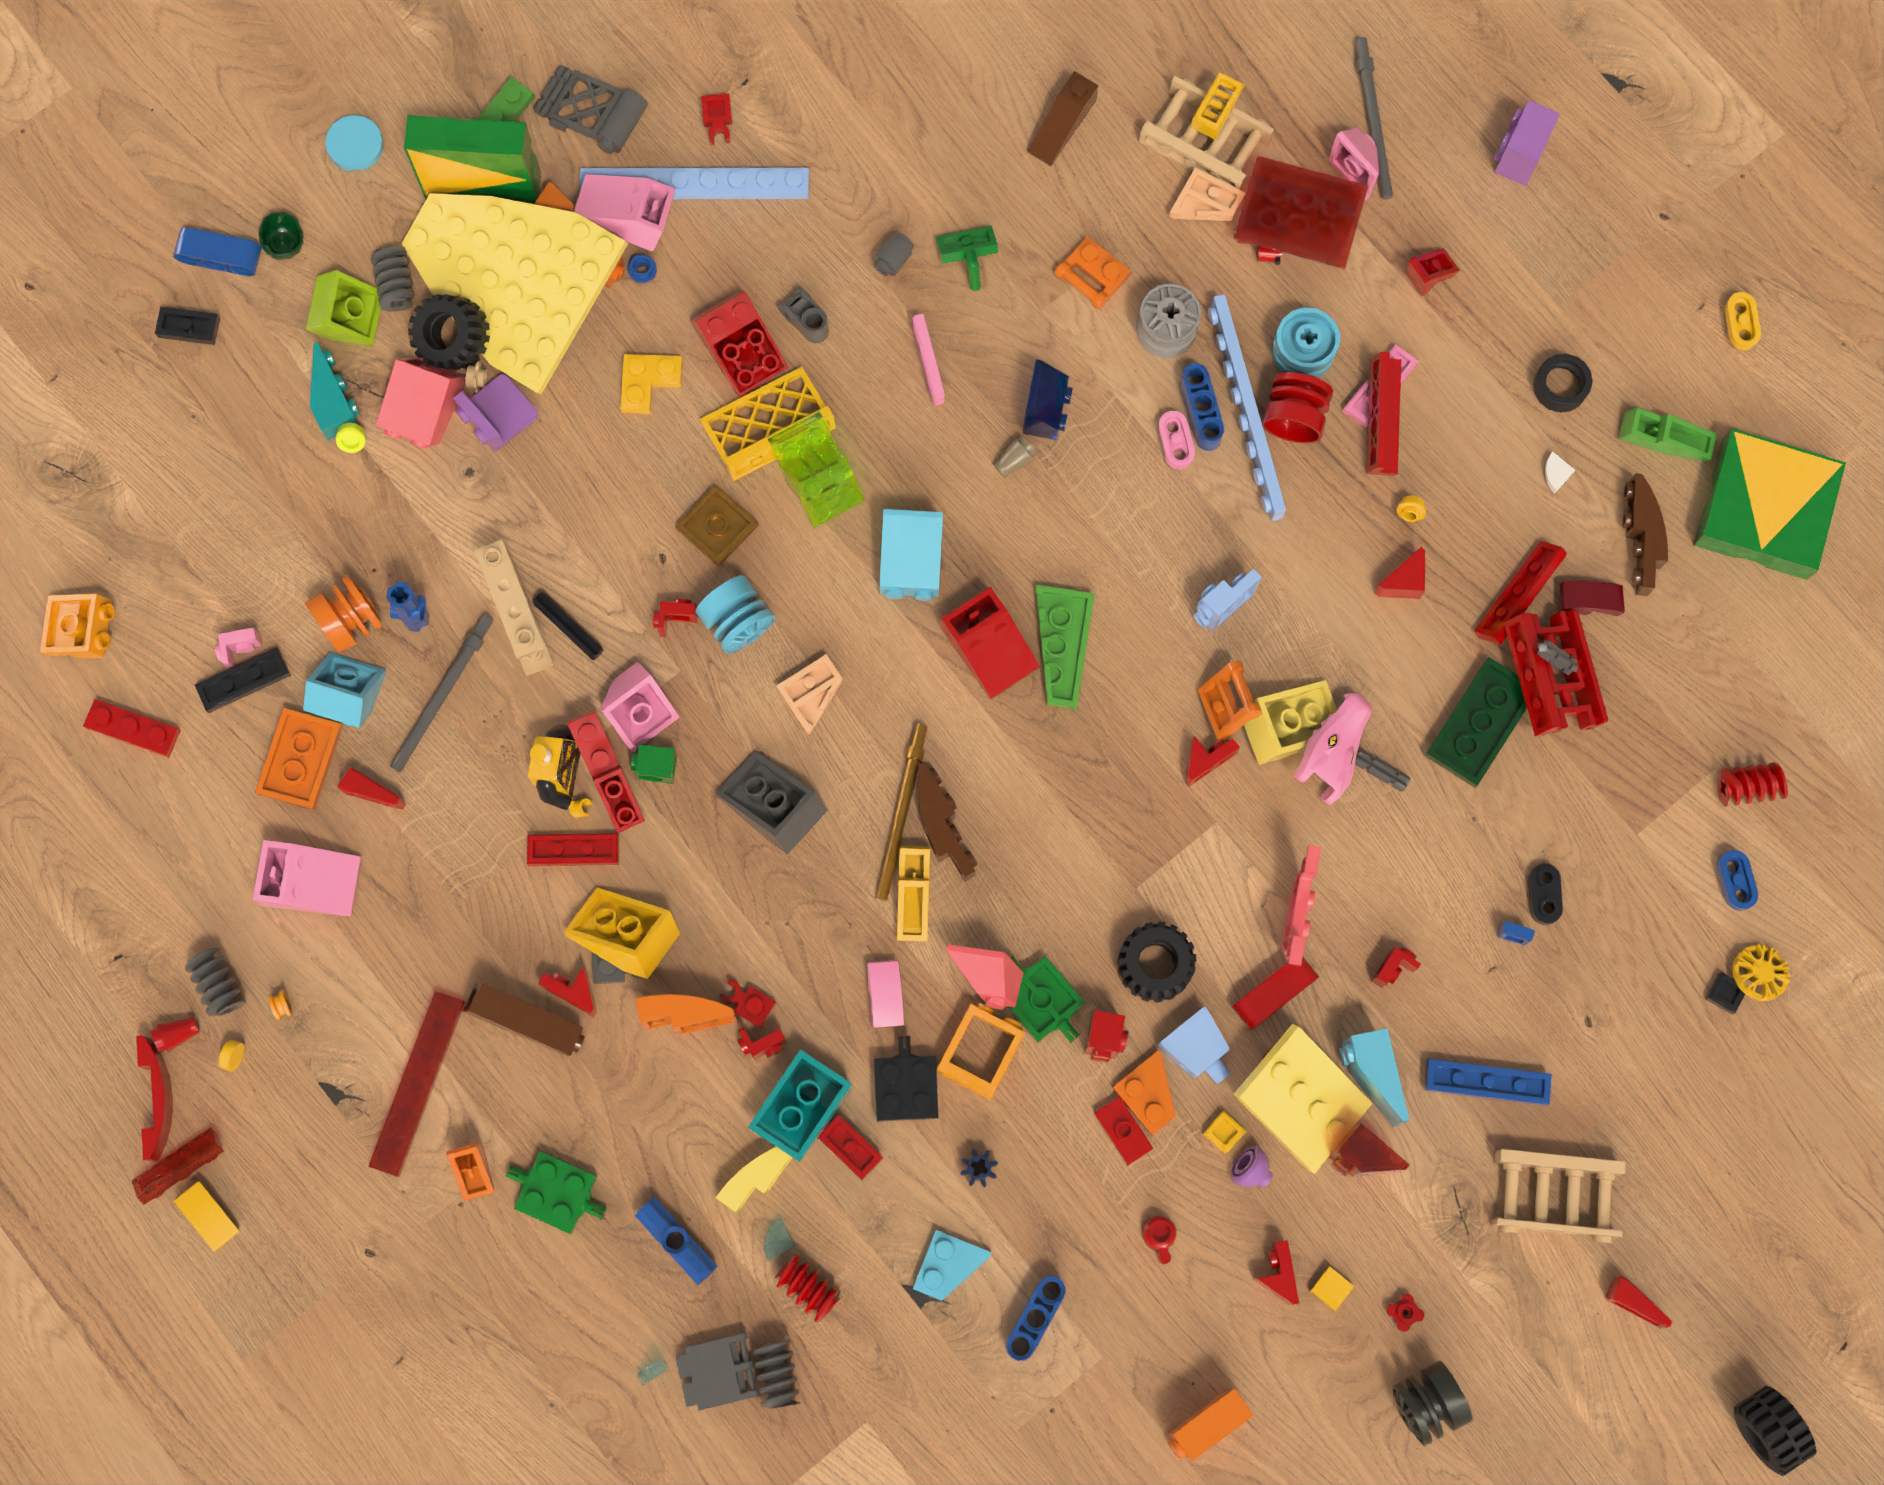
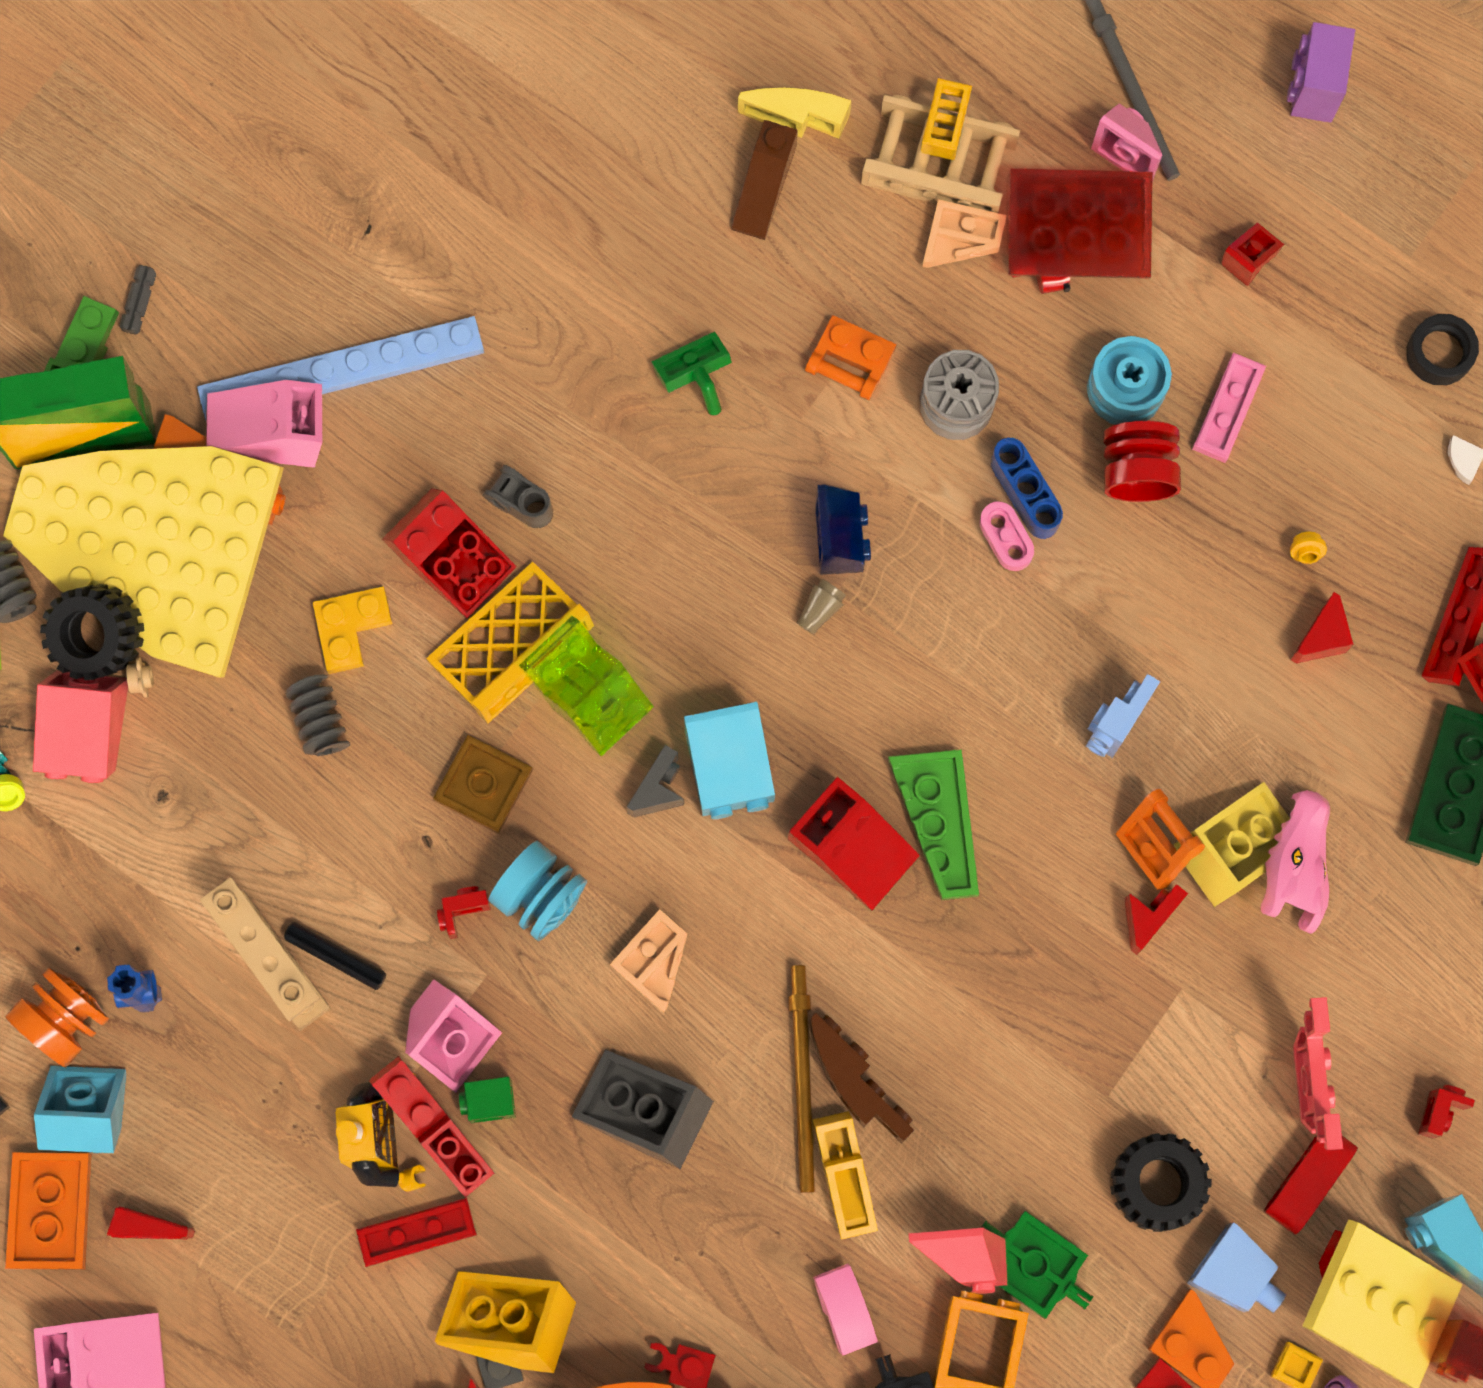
camera: 15 degrees left, 0 degrees up
dark grey bar [390,614,494,773] -> none
medium lavender bracket [453,374,539,452] -> none
dark grey piece [546,70,648,154] -> none
blue plate [628,255,657,283] -> none
red plate [701,93,733,145] -> none
dark grey brick [873,232,914,276] -> none
bright pink tile [912,314,945,406] -> none
red brick [1085,1010,1129,1063] -> none
light blue plate [1208,294,1286,521] -> none
dark grey axle [1355,750,1411,792] -> none
red fence [1366,352,1402,476] -> none
none -> dark grey piece [285,674,350,756]
none -> dark grey slope [627,745,684,817]
none -> light yellow slope [738,87,851,139]

